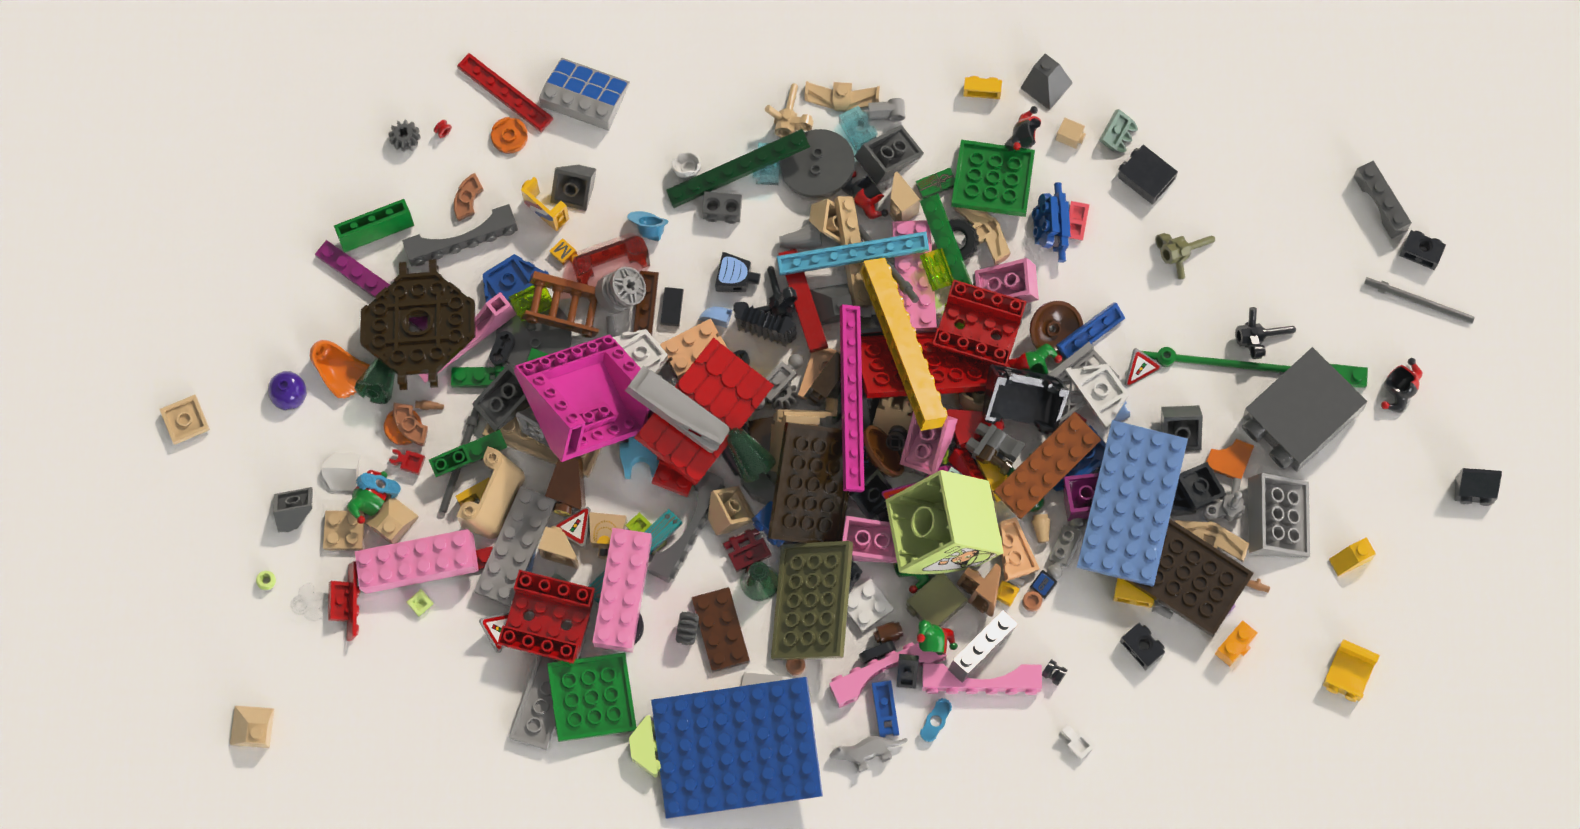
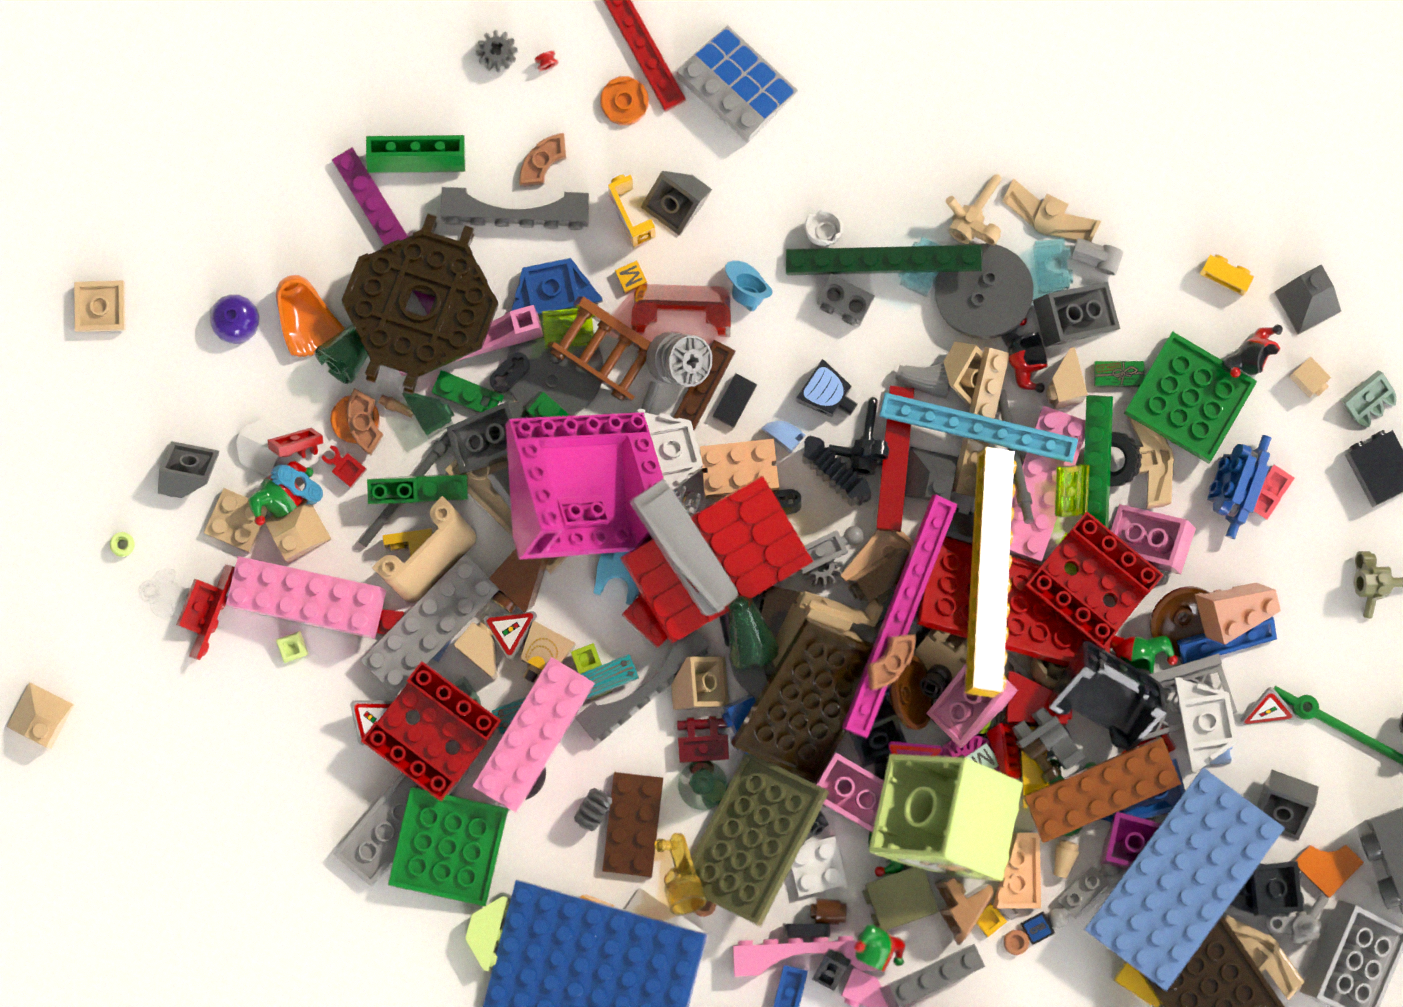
camera: 20 degrees right, 10 degrees up
none -> plate [267,427,323,458]
none -> clear green slope [402,392,455,439]
none -> clear yellow piece [655,833,707,915]
none -> nougat tile [867,634,915,690]
none -> wedge [1195,582,1281,645]

